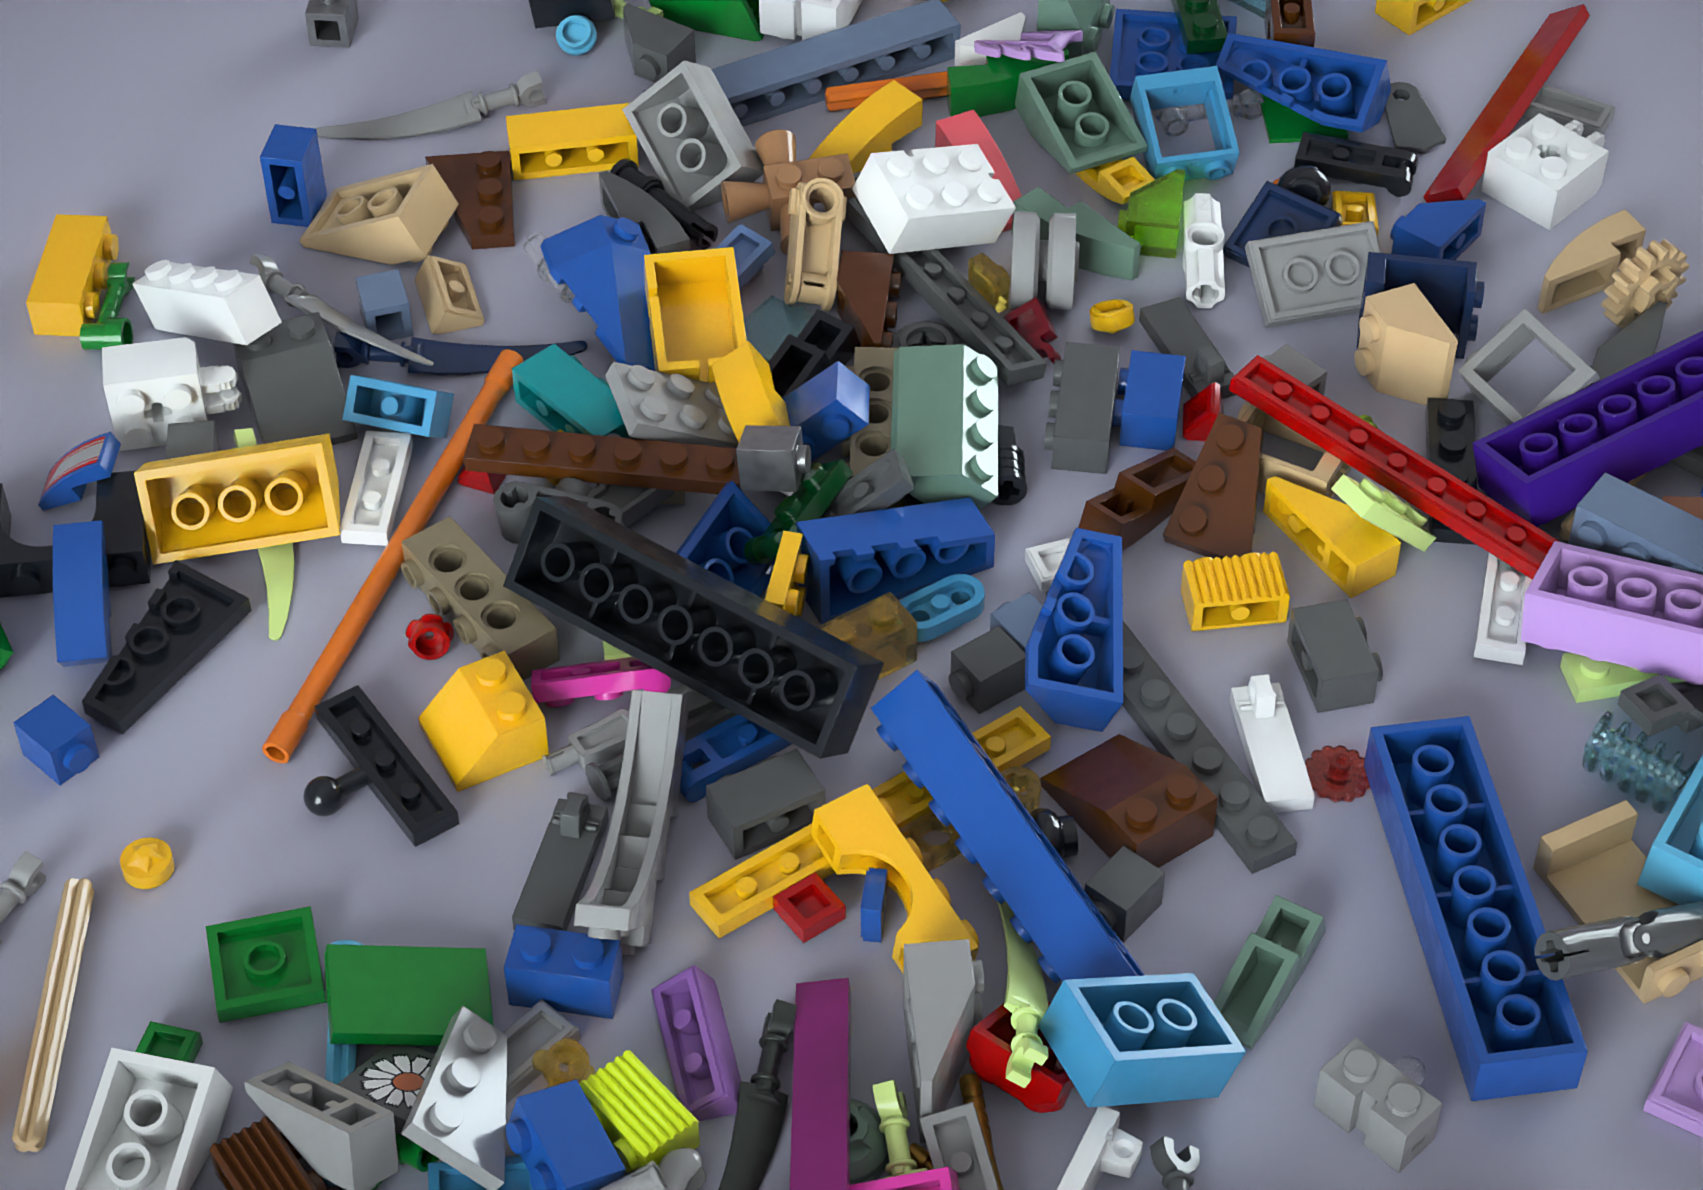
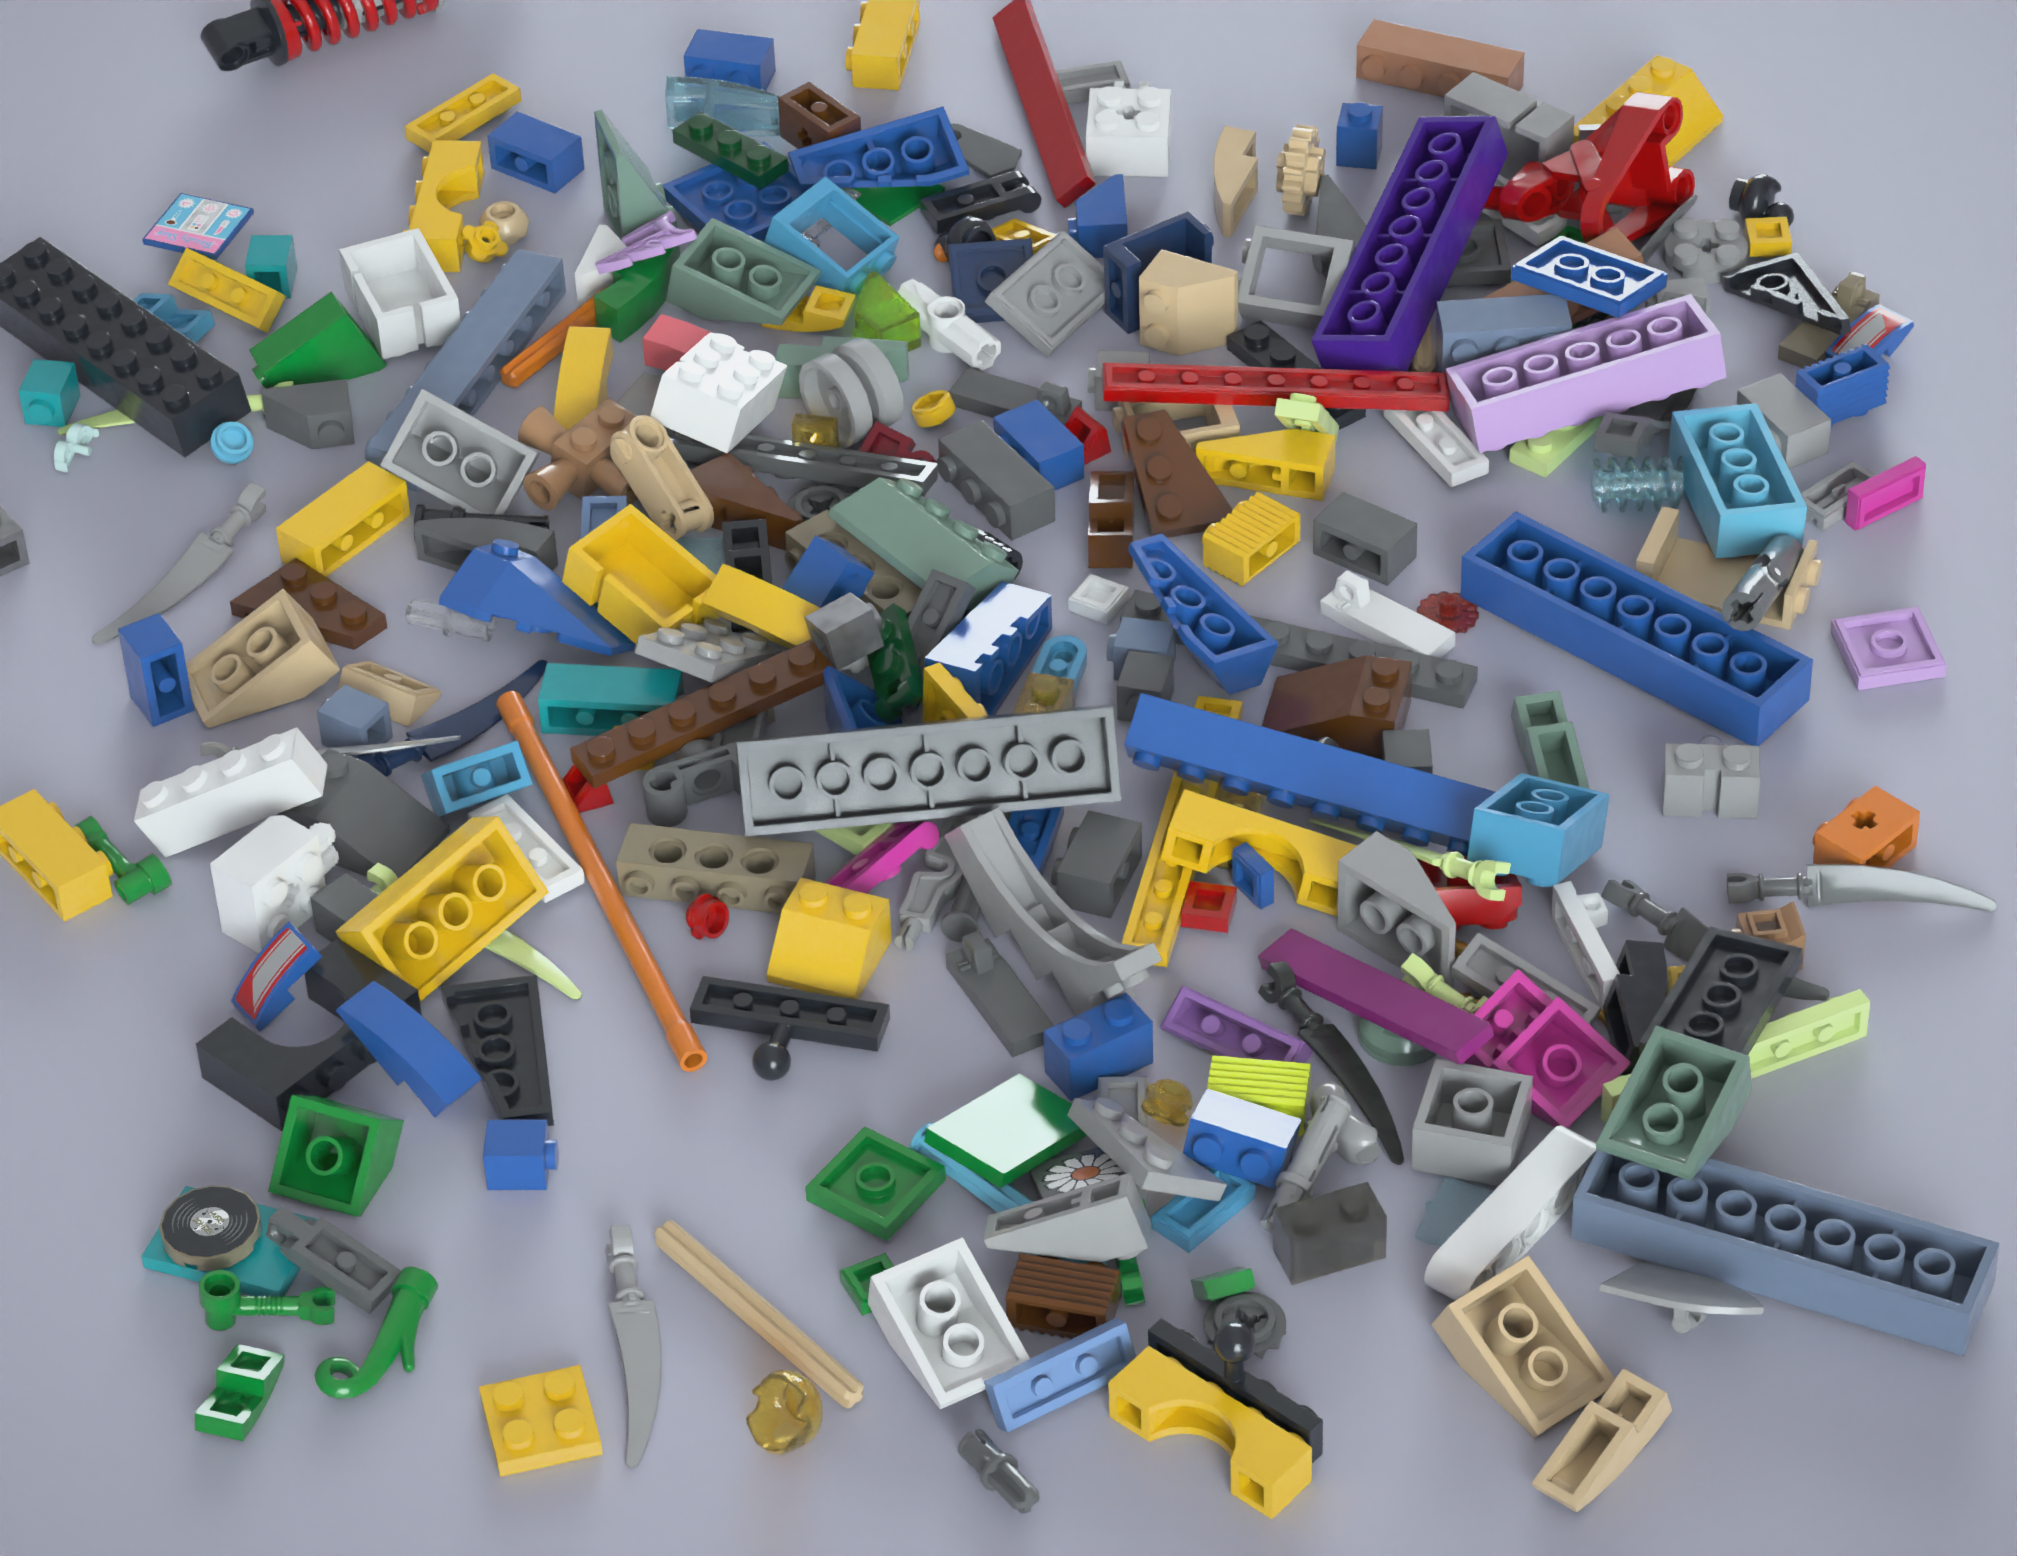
camera: 40 degrees left, 5 degrees down
yellow tile [120,837,175,889] -> none

